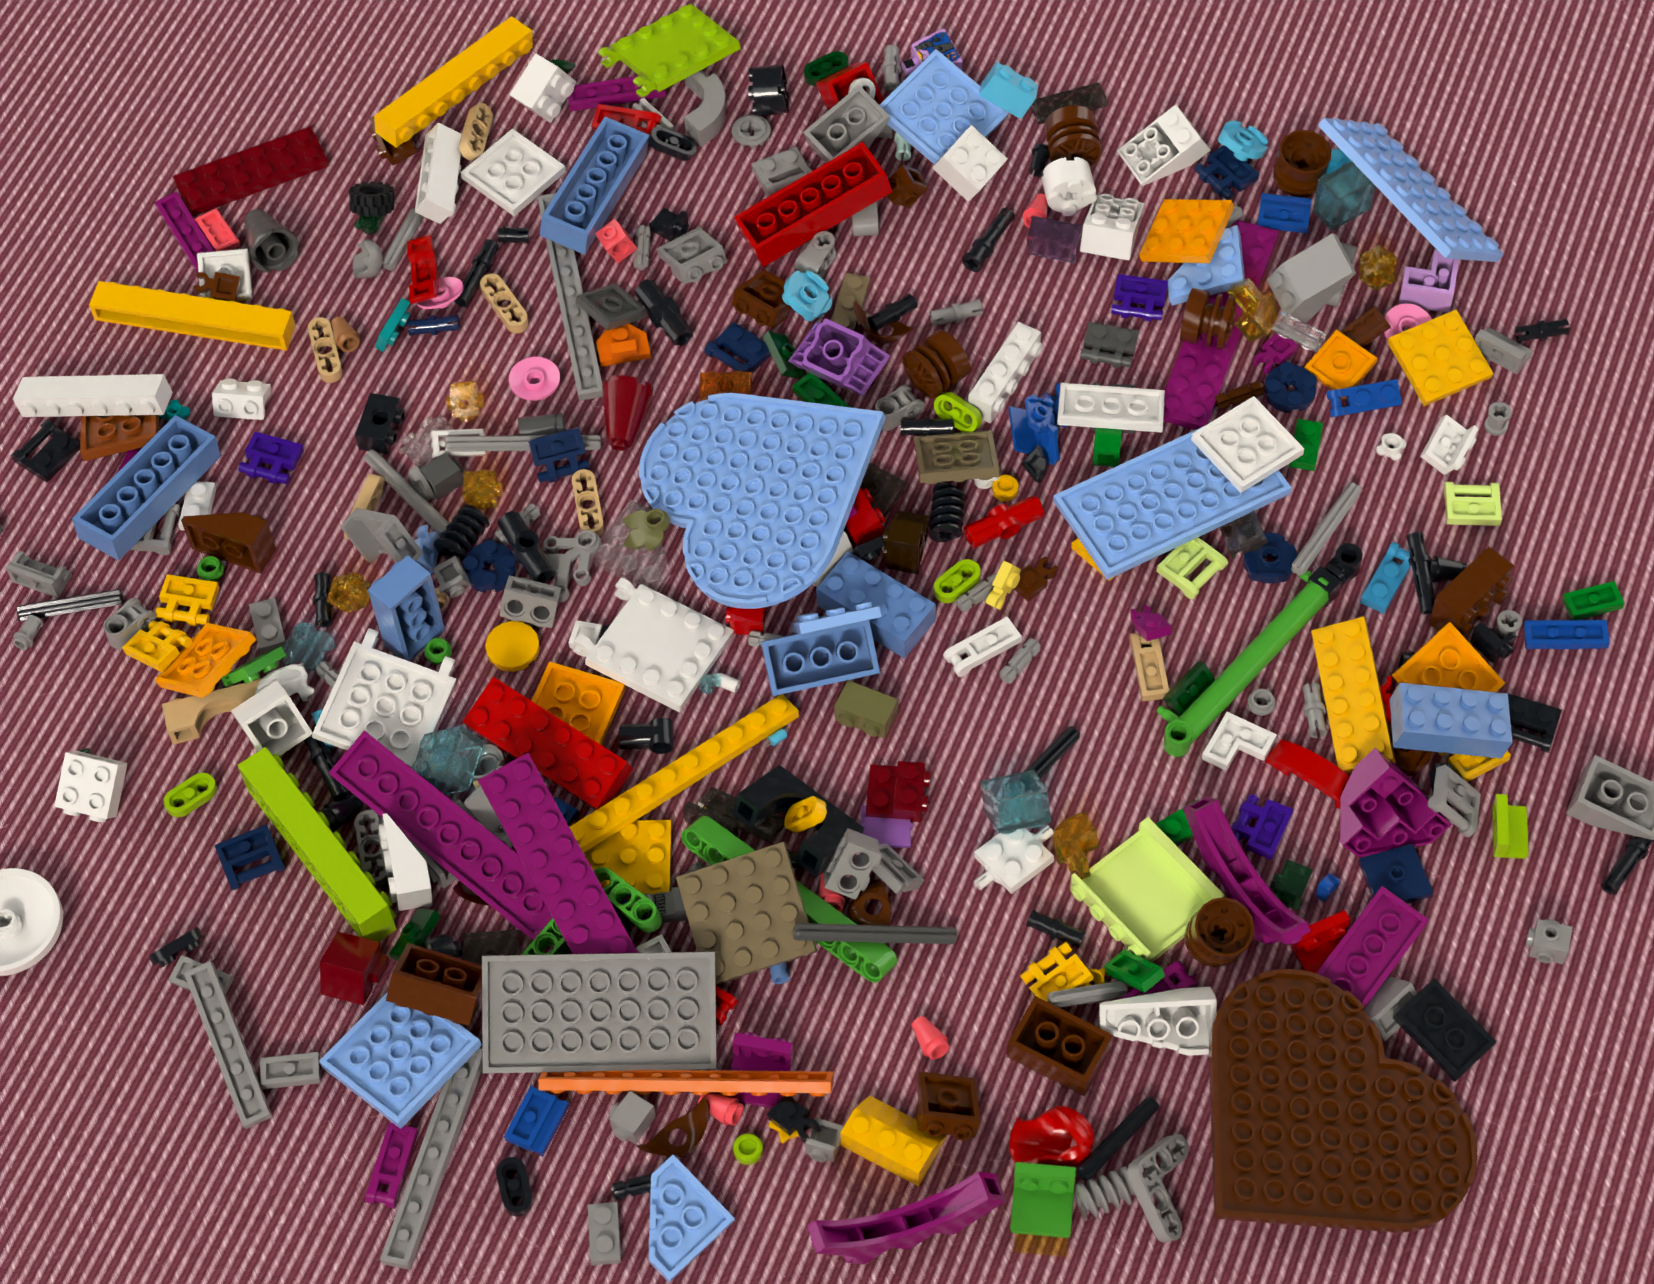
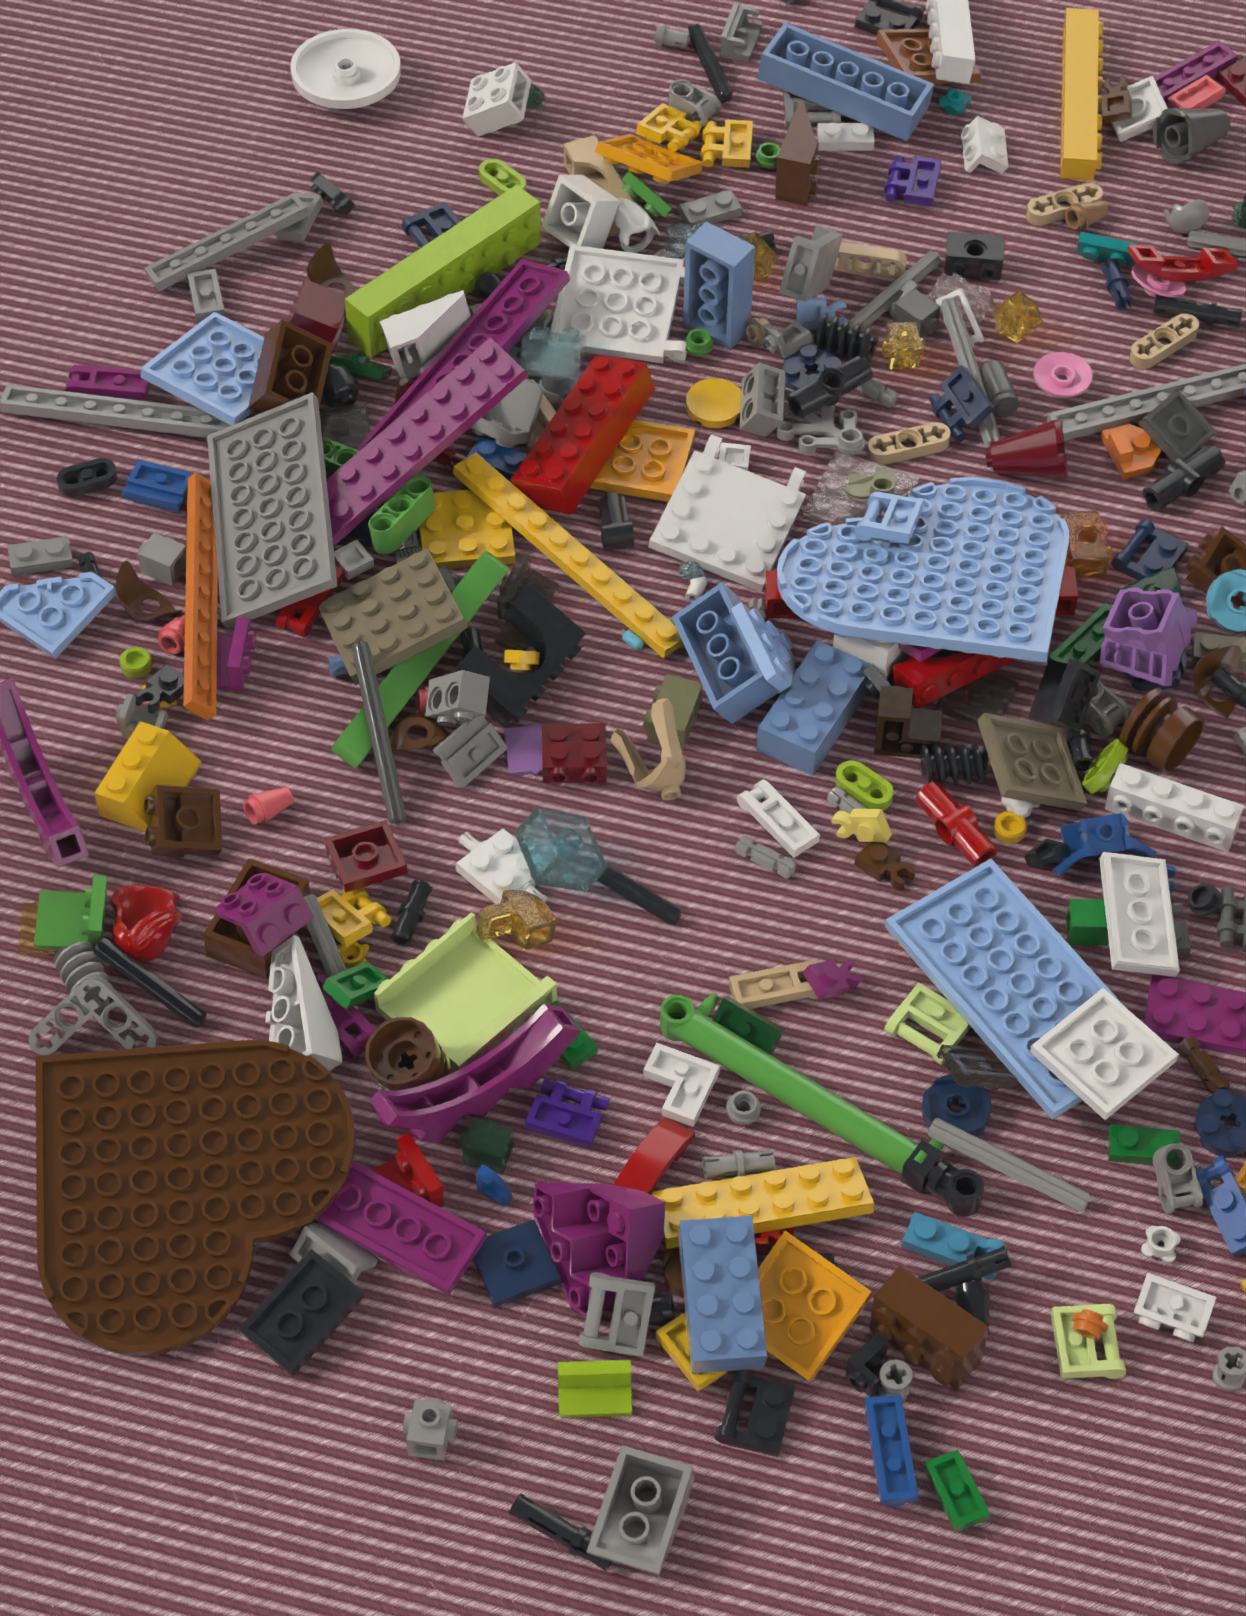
camera: 80 degrees right, 5 degrees down
none -> magenta bracket [214,873,314,957]
none -> reddish brown piece [307,244,355,296]
none -> dark red plate [324,820,408,893]
none -> tan piece [610,698,686,800]
none -> light blue plate [854,492,923,544]
none -> black bracket [1028,658,1101,732]
none -> orange plate [1072,1309,1108,1340]
none -> light grey piece [1153,1144,1203,1214]
none -> black plate [1188,884,1221,916]

